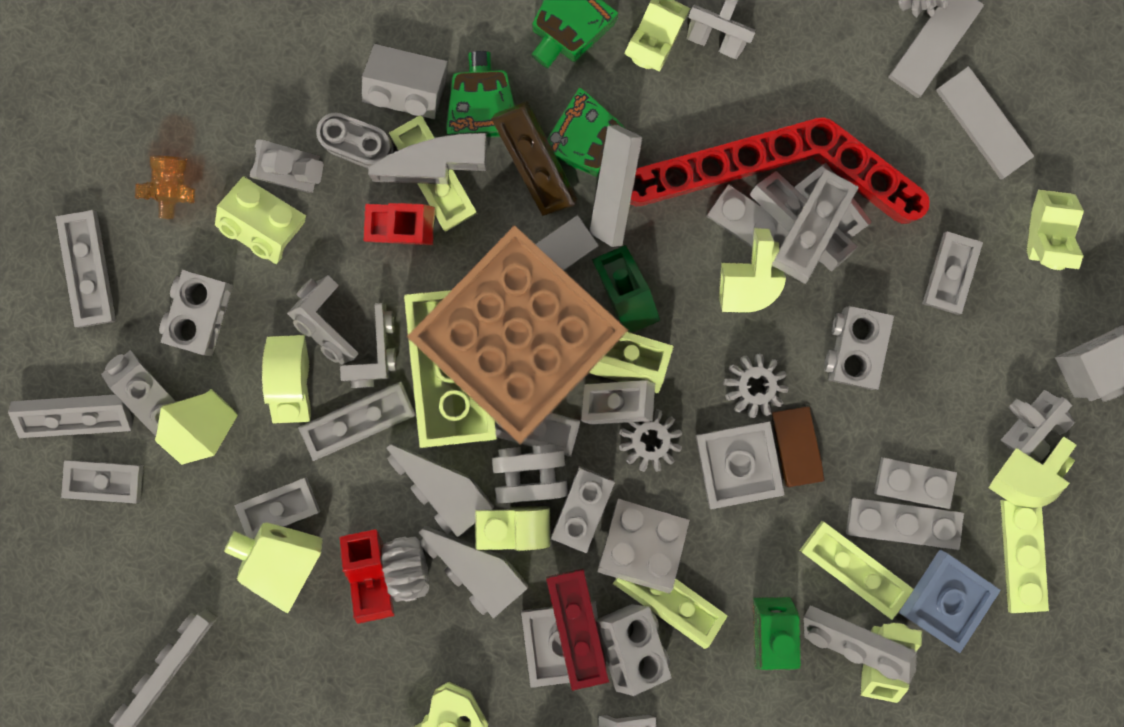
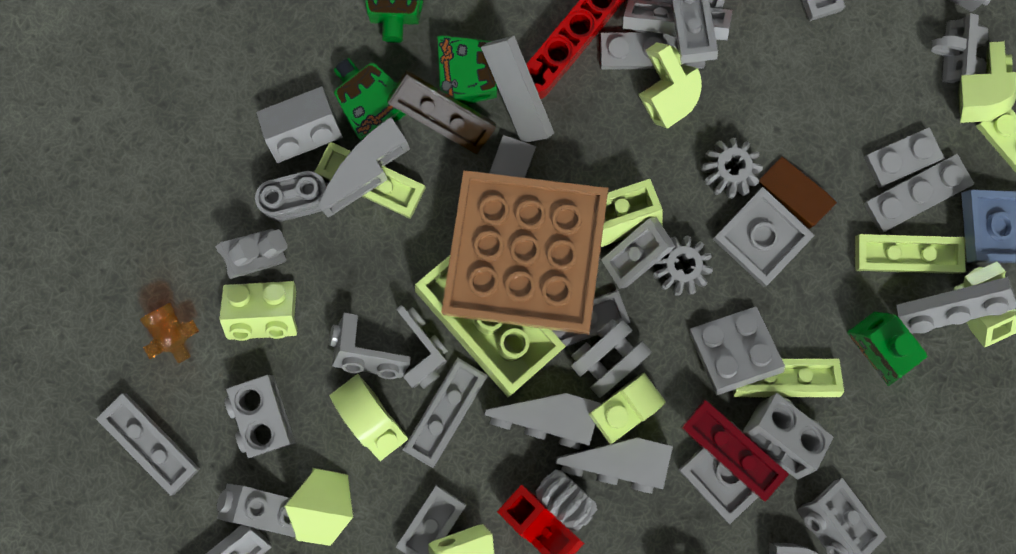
camera: 35 degrees left, 5 degrees down
red brick [363,203,435,245] -> none
light grey brick [551,466,615,553] -> none
dark green slope [592,245,660,333] -> none
light grey brick [824,306,894,390] -> none

